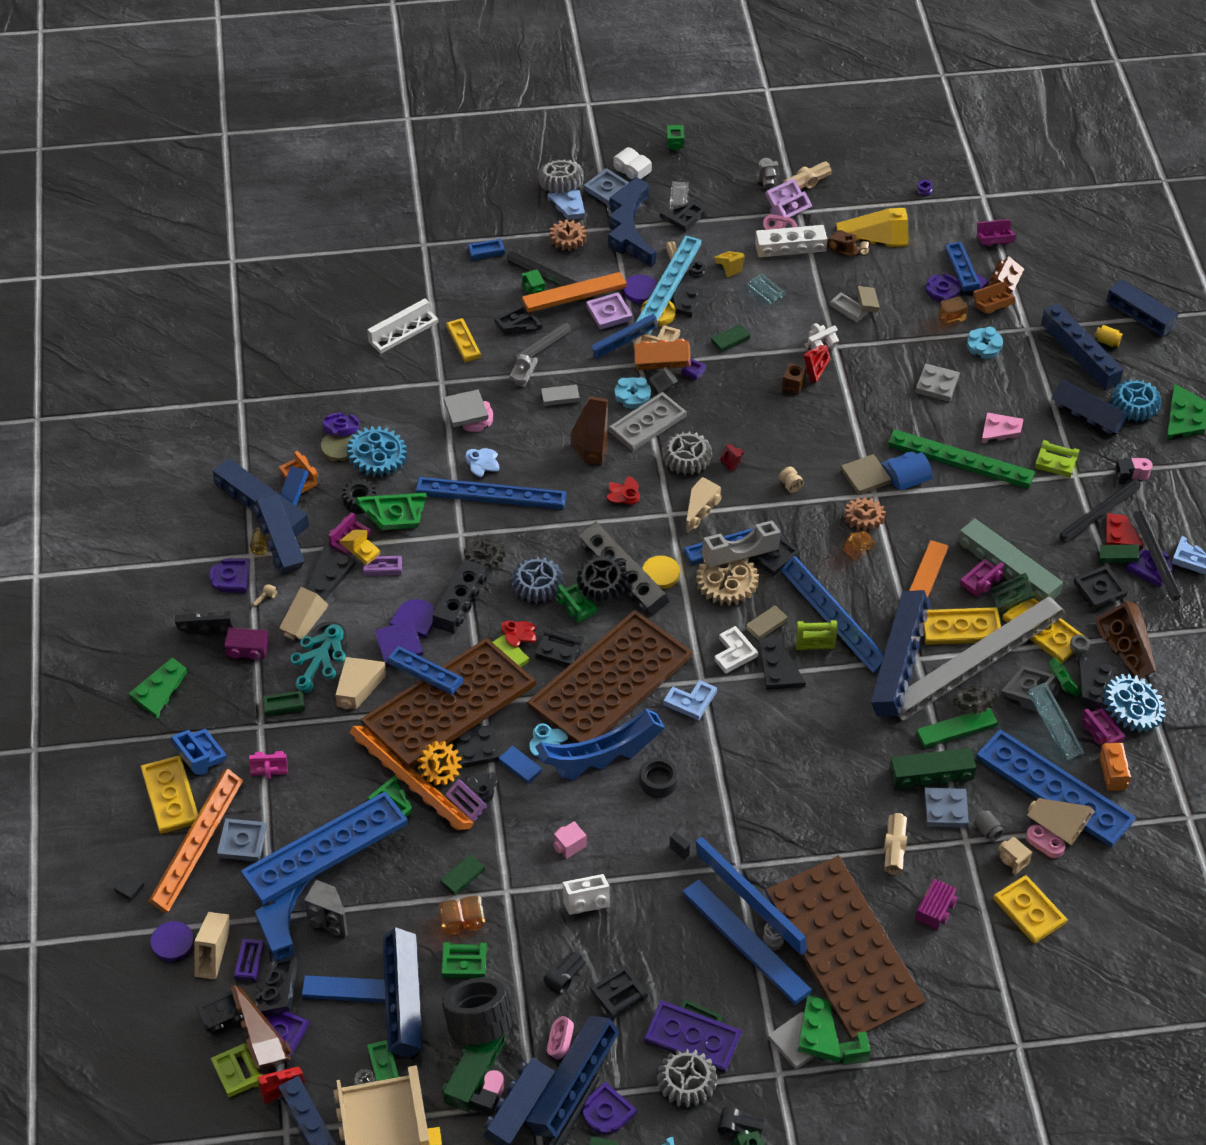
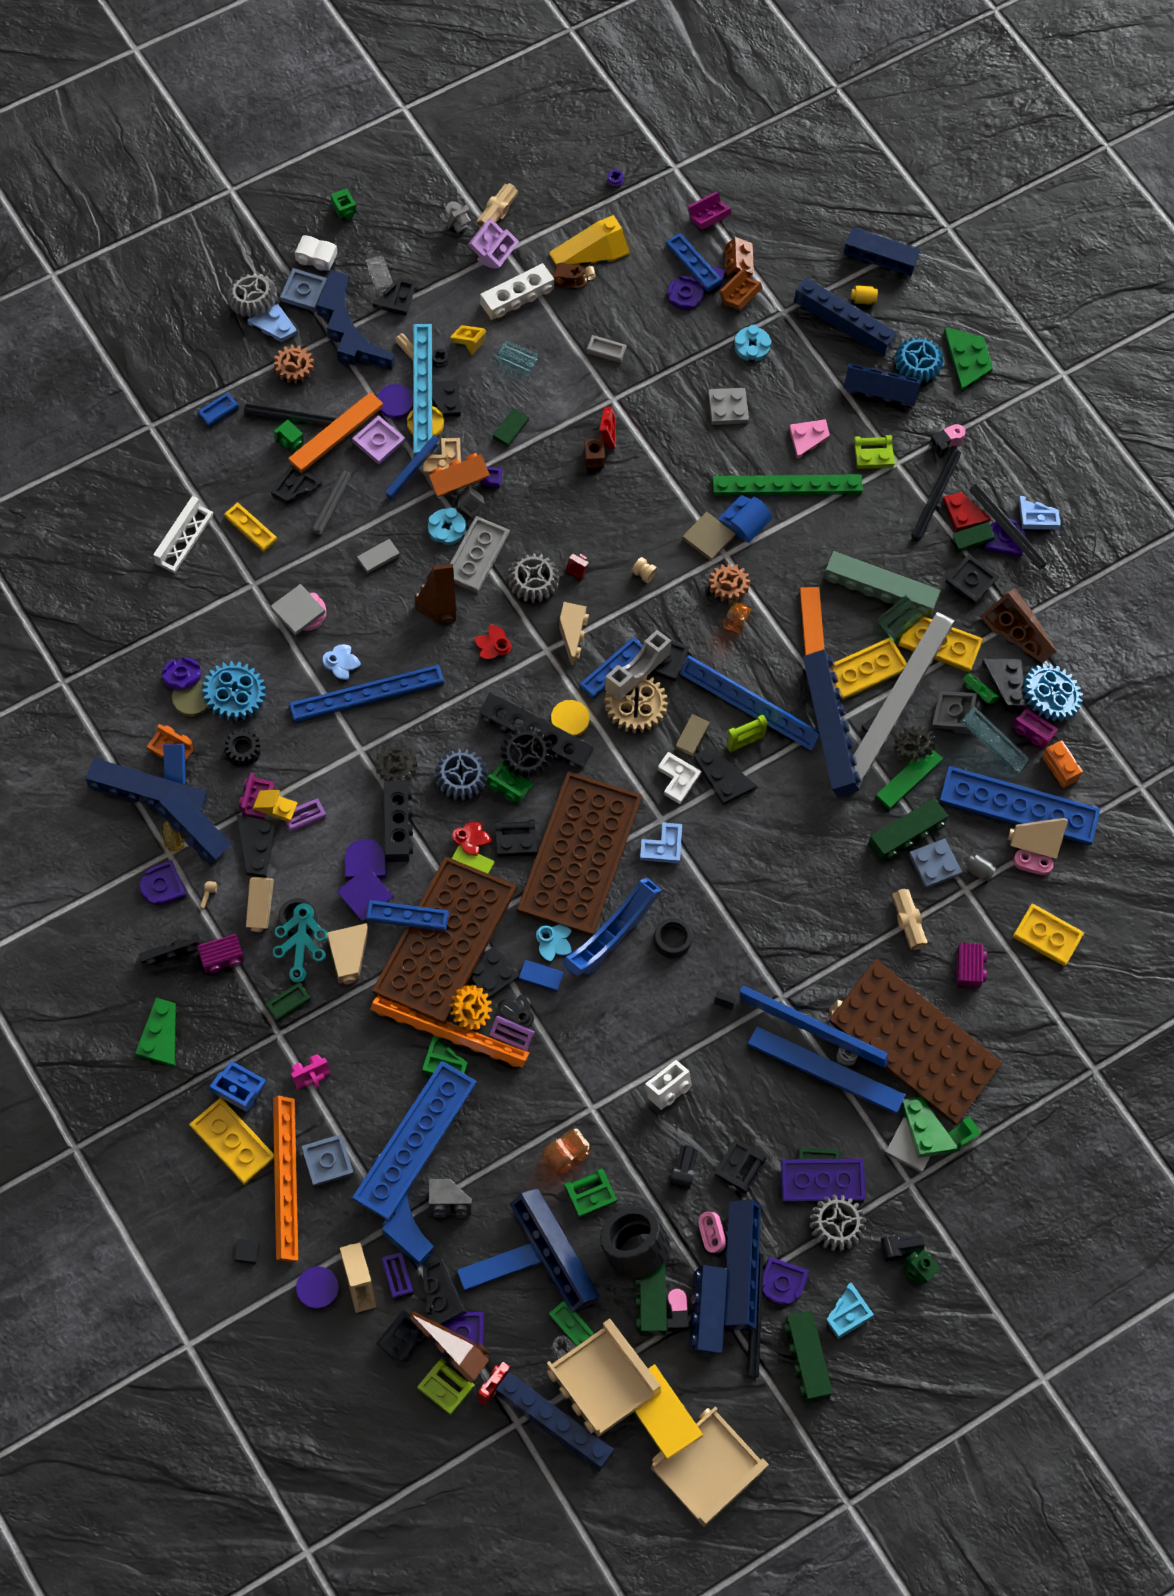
camera: 30 degrees left, 15 degrees up
green wing [356,493,426,530] -> none
dark green tile [440,854,485,896] -> none
light grey hips [510,354,538,387] -> none
bright pink brick [553,821,587,859] -> none
bright pink plate [763,214,797,230] -> none
white hips [804,323,839,349] -> none
dark tan tile [856,286,880,312] -> none
clear orange brick [939,296,968,325] -> none
magenta bracket [960,559,1004,597] -> none
tan brick [998,836,1032,875] -> none
dark grey tile [1069,635,1090,655] -> none

